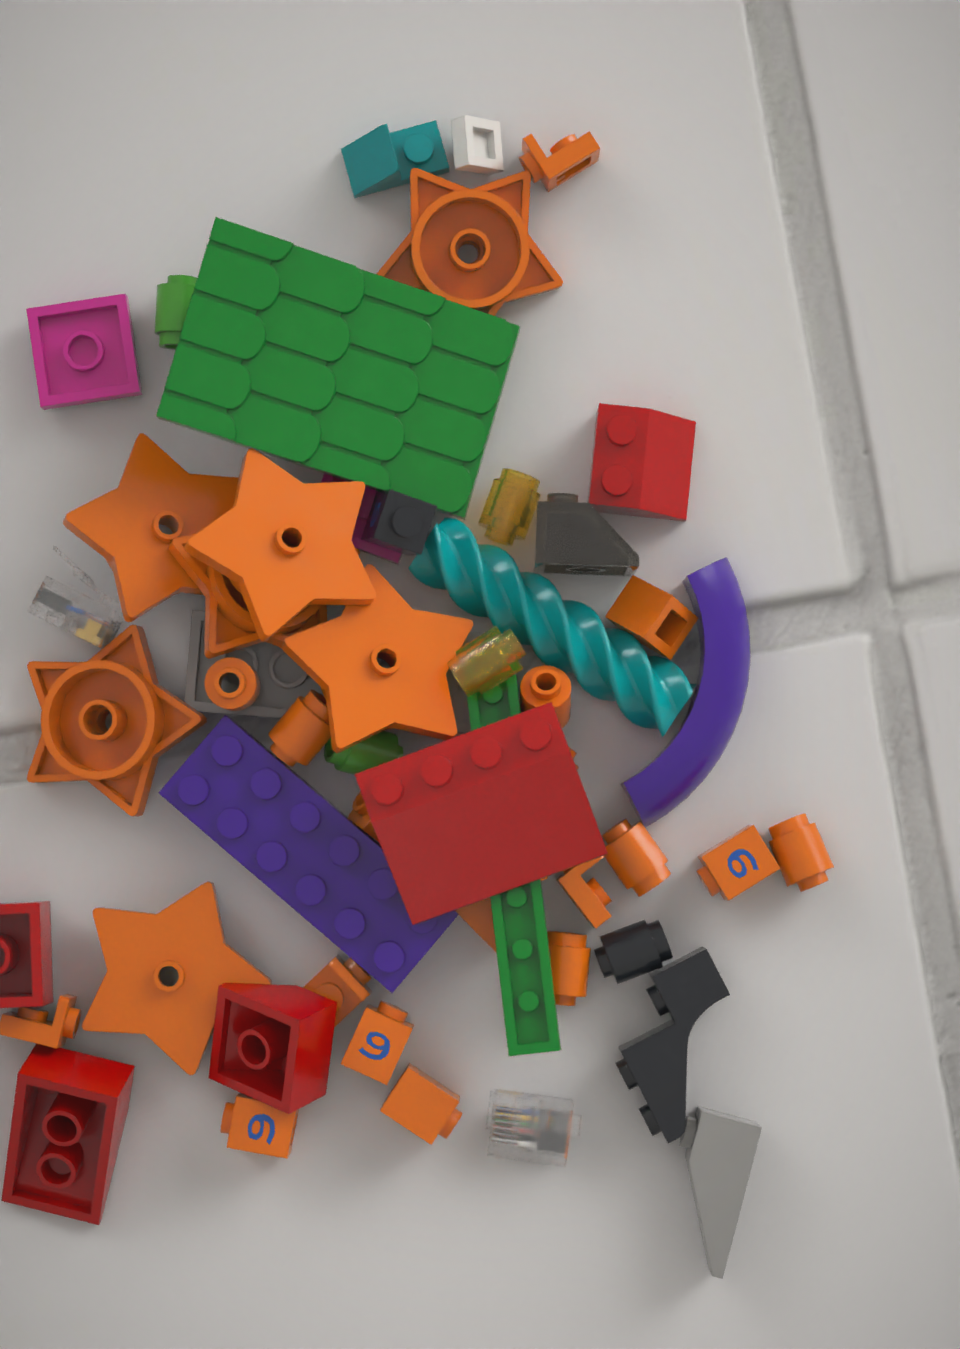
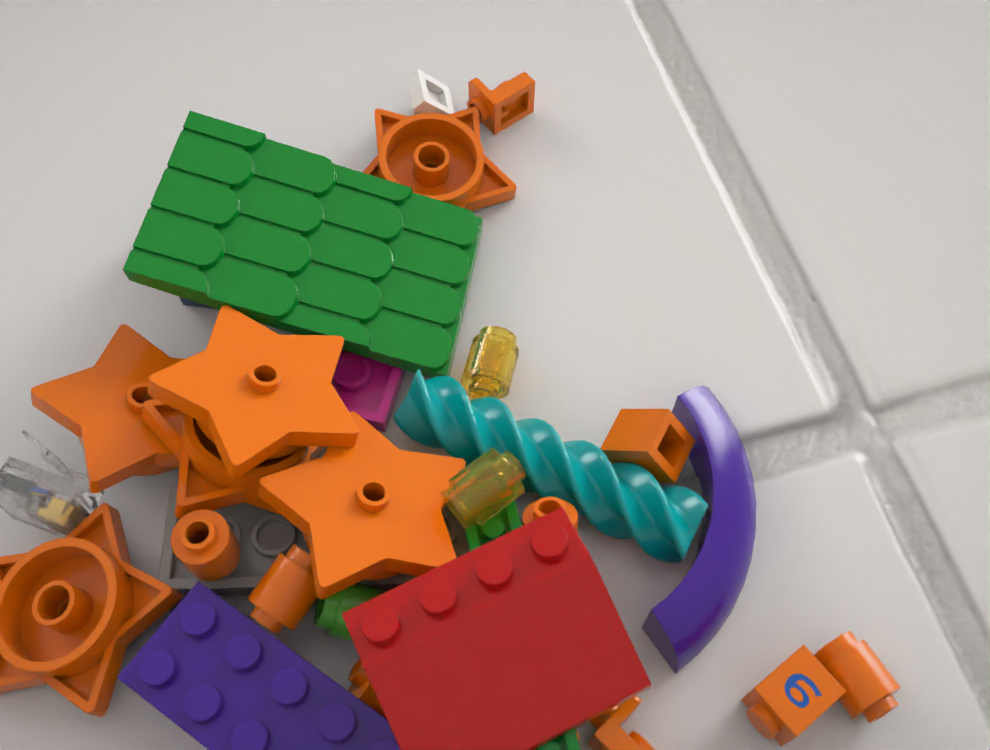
camera: 10 degrees left, 25 degrees down
dark pink plate [26,294,142,410] -> none
teal slope [341,120,450,198] -> none
black brick [361,489,437,556] -> none
clear smoke slope [533,493,639,577] -> none
red slope [587,403,696,522] -> none
orange brick [602,818,671,897] -> none

